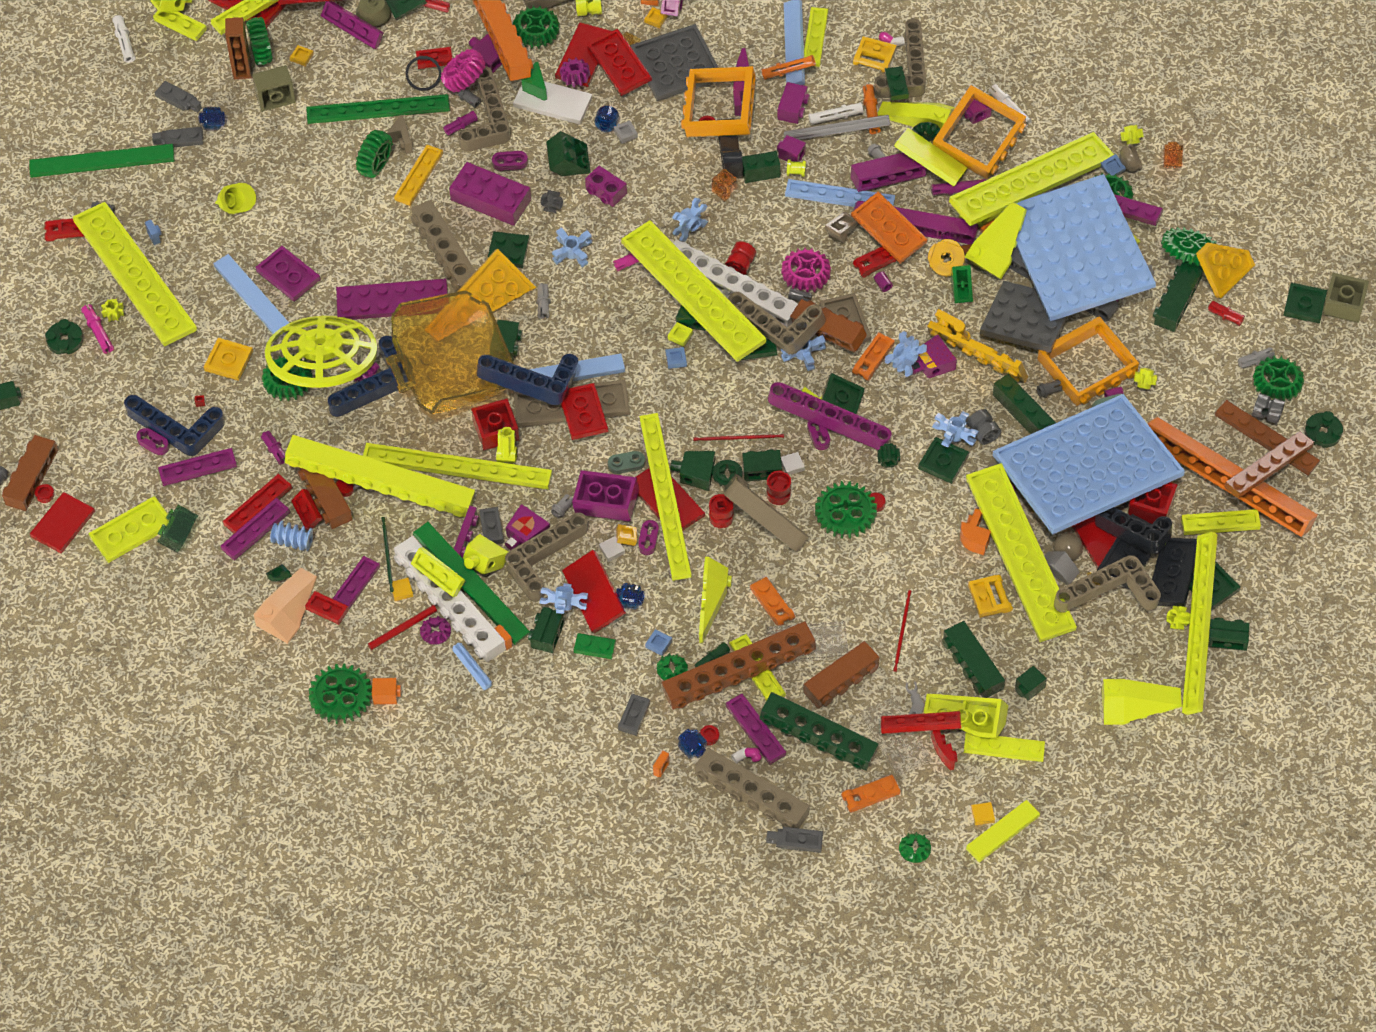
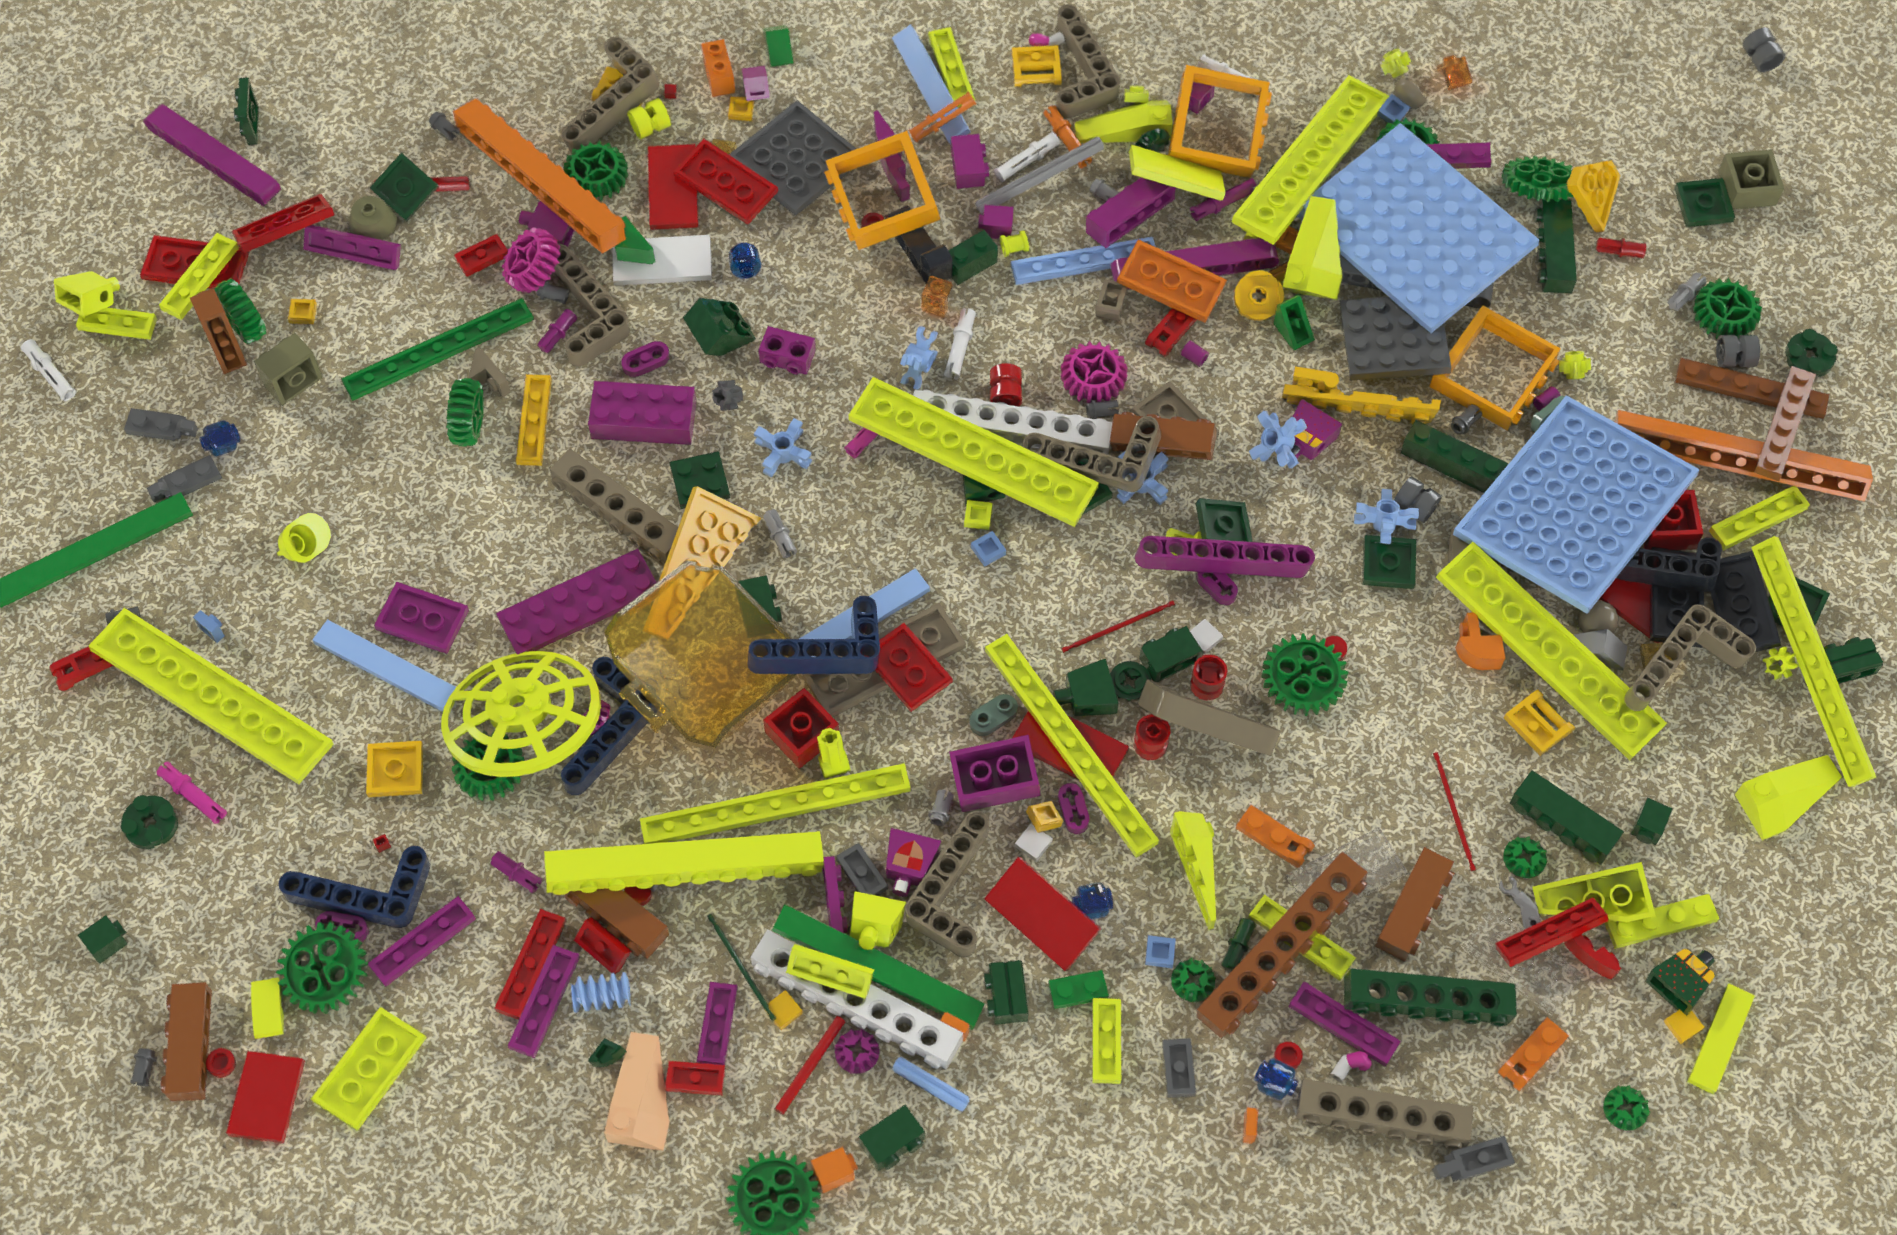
camera: 25 degrees left, 5 degrees up
neon yellow gear [101,299,124,322] -> none
clear green brick [157,504,198,552] -> none
black piece [406,56,441,91] -> none
light blue pin [540,583,588,614] -> none
magenta gear [560,58,590,87] -> none
light grey plate [614,120,638,144] -> none
orange plate [852,332,895,381] -> none
dark green gear [877,443,901,468] -> none
dark green plate [884,66,909,101] -> none
none -> neon yellow slope [251,977,284,1039]
none -> green gear [276,922,368,1014]
none -> dark green brick [858,1104,925,1171]
none -> white pin [944,308,976,380]
none -> neon yellow plate [1092,998,1121,1084]
none -> neon yellow plate [1124,85,1149,103]
none -> green gear [1503,836,1548,878]
none -> dark green torso [1645,949,1715,1016]

